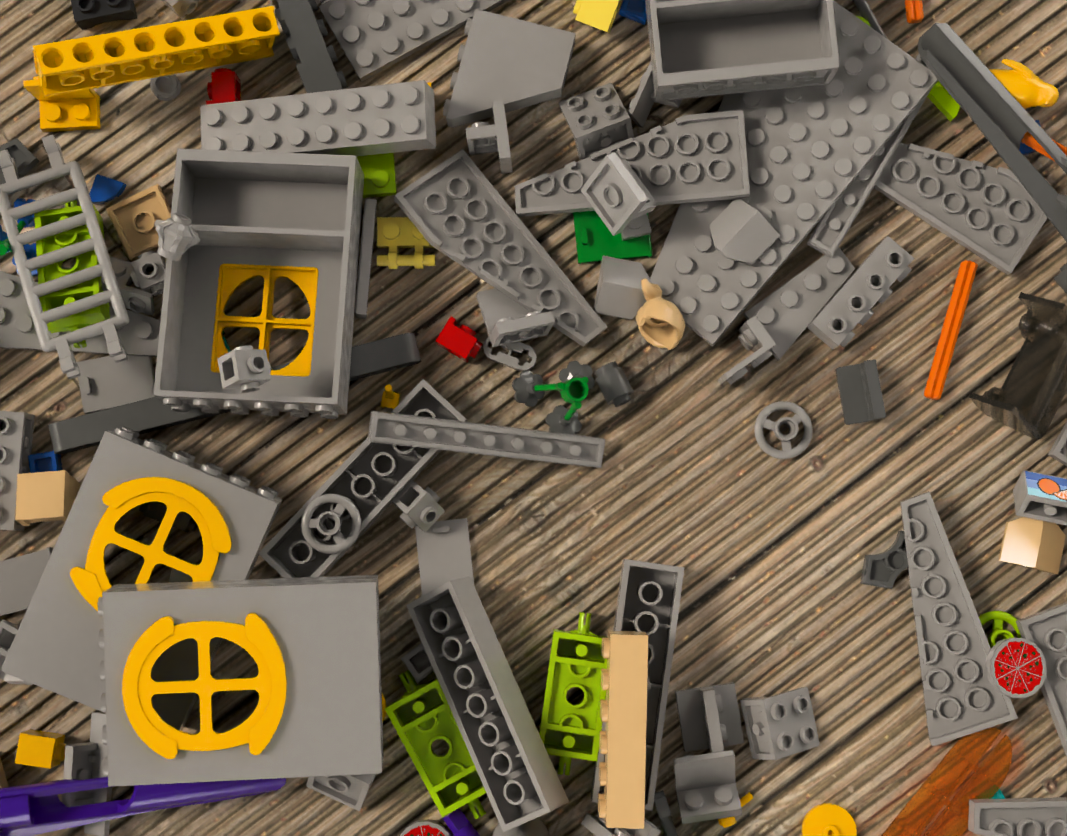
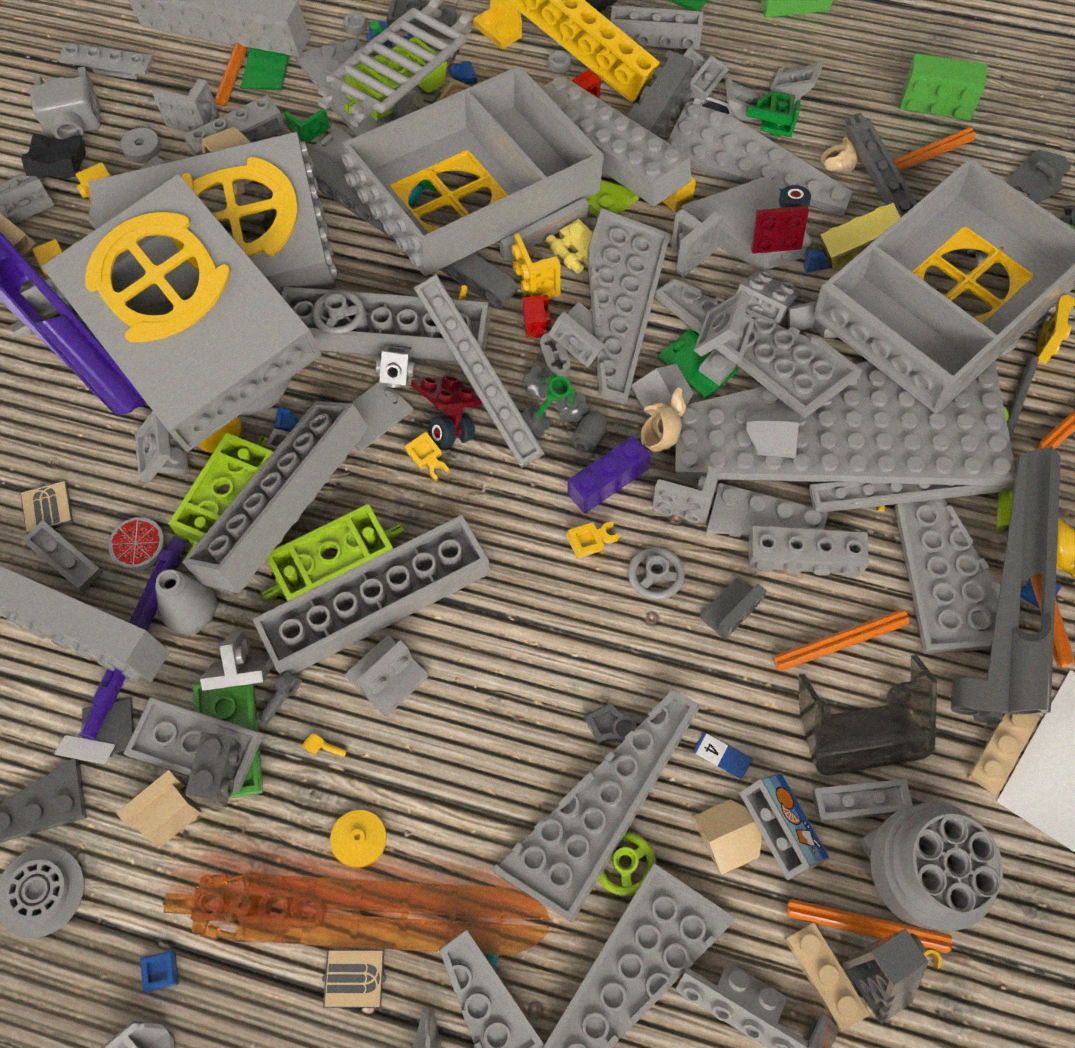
camera: 50 degrees right, 20 degrees down
light grey rock [154,213,200,261] -> none
light grey brick [217,345,271,393] -> none
tan brick [598,631,648,829] -> none
light grey bracket [673,750,742,824] -> none
light grey bracket [740,687,820,760] -> none
tile [986,638,1047,698] -> none
none -> blue tile [274,407,299,432]
none -> green bracket [284,108,330,144]
none -> yellow plate [404,432,450,483]
none -> dark red plate [411,375,482,449]
none -> yellow bracket [511,233,560,299]
none -> yellow plate [566,521,620,559]
none -> dark purple brick [568,435,651,514]
none -> sticker [694,733,752,779]
none -> dark red plate [751,185,811,254]
none -> blue tile [804,250,830,273]

